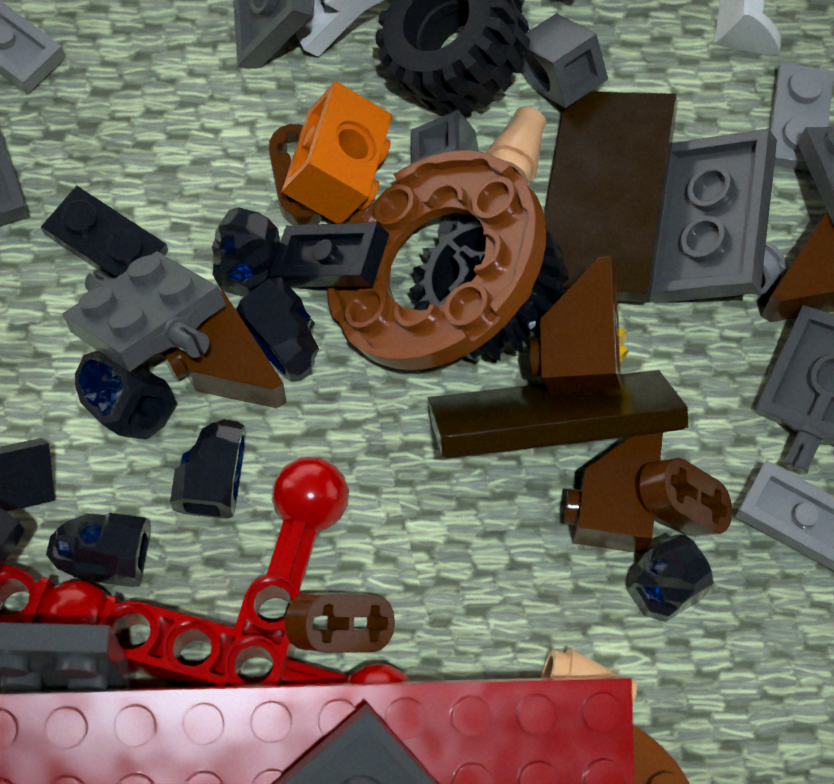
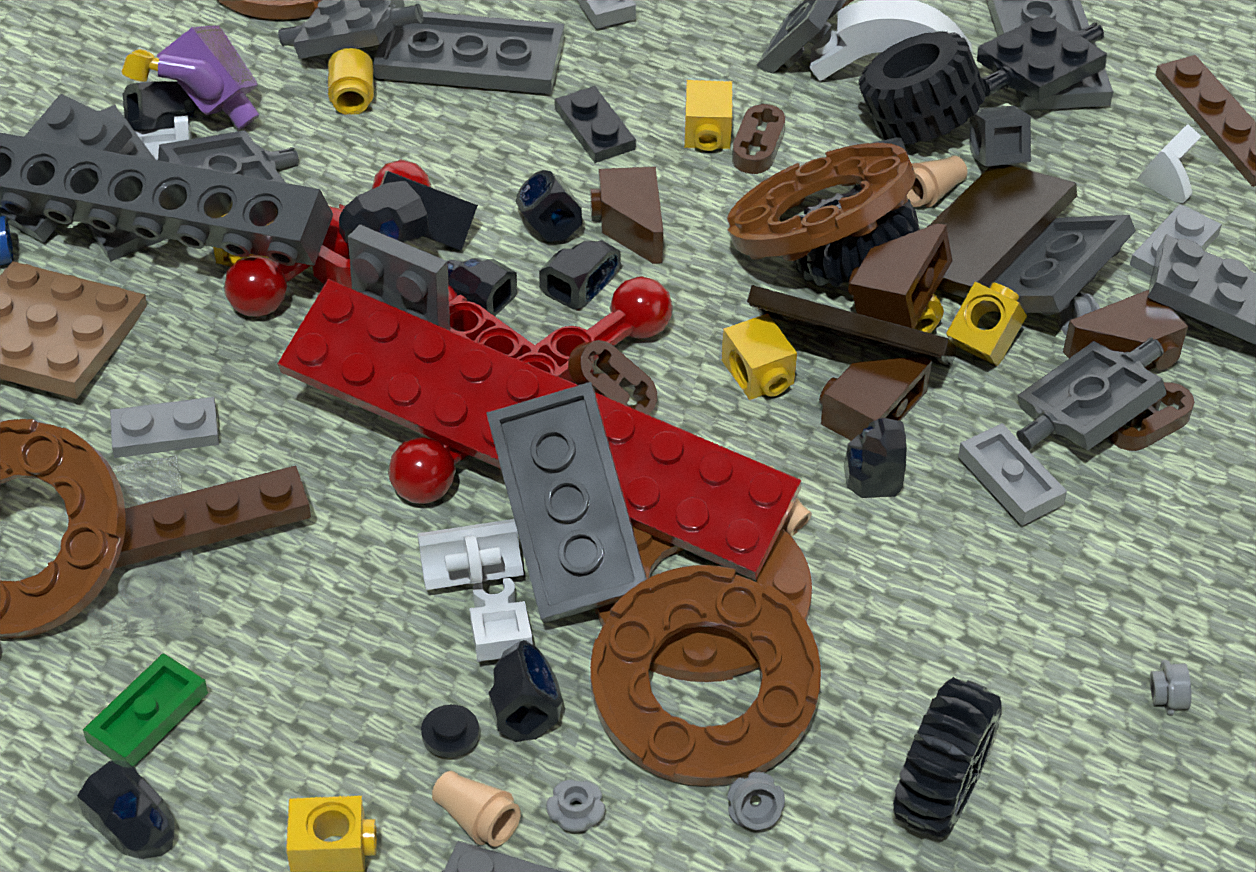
camera: 30 degrees right, 20 degrees down
dark grey plate [62,251,226,372] -> none
black rock [212,207,280,297] -> none
black rock [236,277,319,381] -> none
black plate [269,222,389,287] -> none
orange brick [282,80,392,224] -> none
reddish brown beam [640,458,732,537] -> none
none -> yellow brick [684,80,732,151]
none -> yellow brick [721,313,797,400]
none -> yellow brick [946,282,1027,366]

